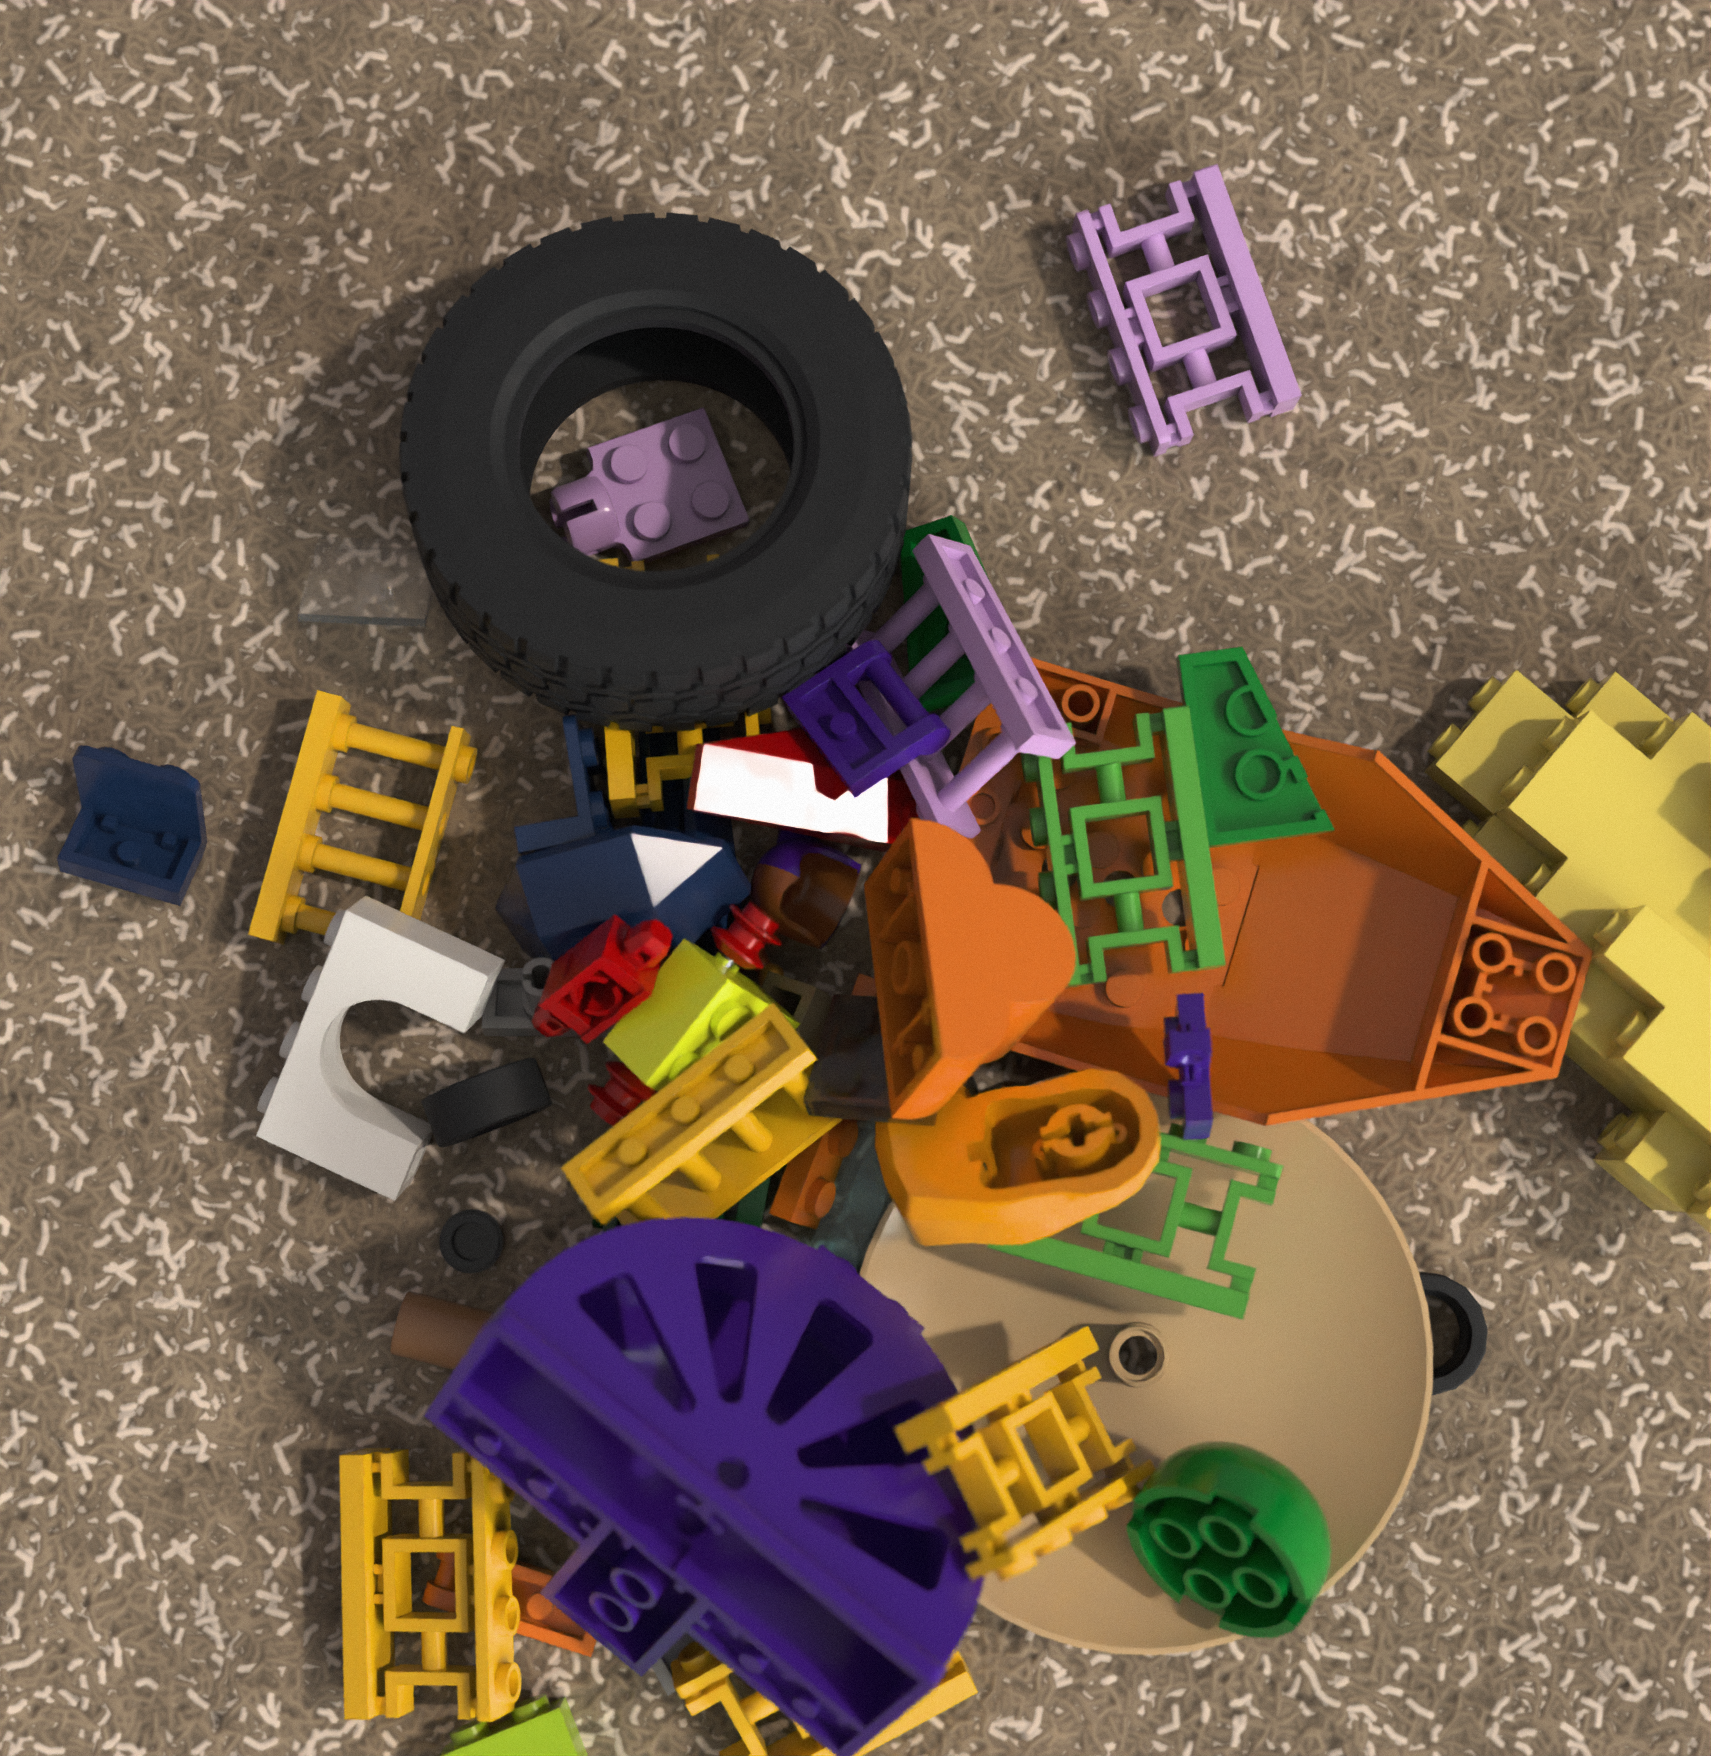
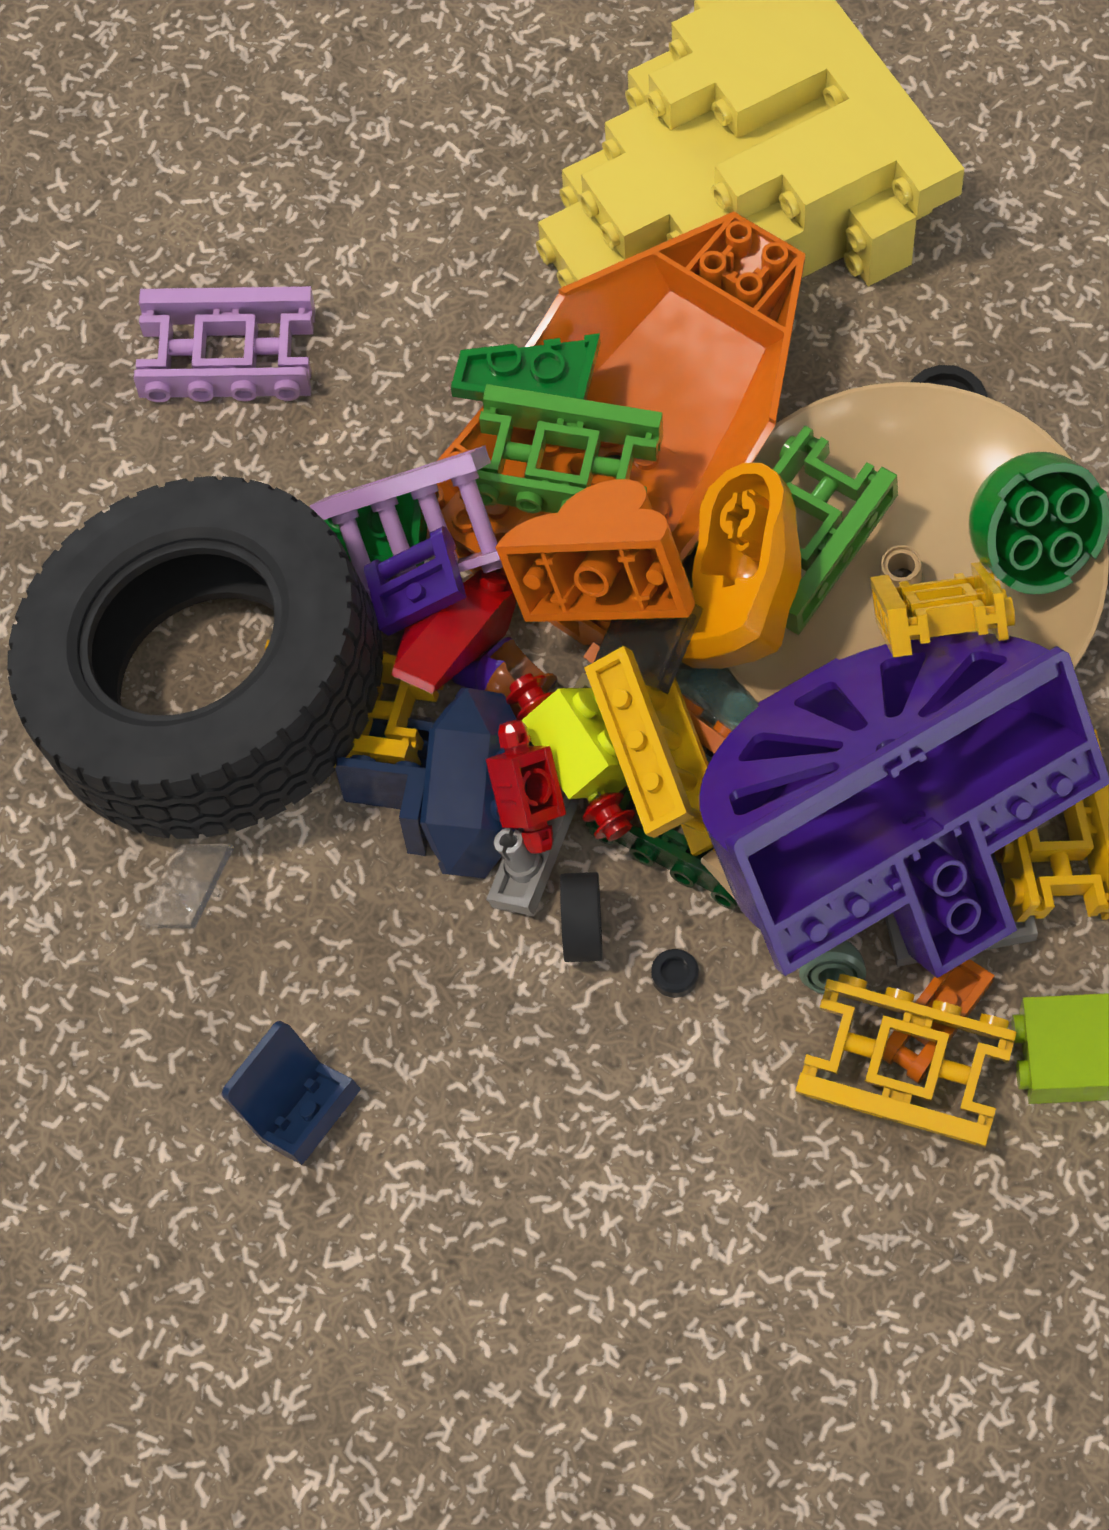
camera: 65 degrees left, 20 degrees down
yellow fence [248,690,477,945] -> none
white arch [256,896,505,1201] -> none
medium nougat brick [390,1291,495,1370] -> none
lavender plate [550,407,750,566] -> none
dark purple hinge [1163,993,1213,1140] -> none

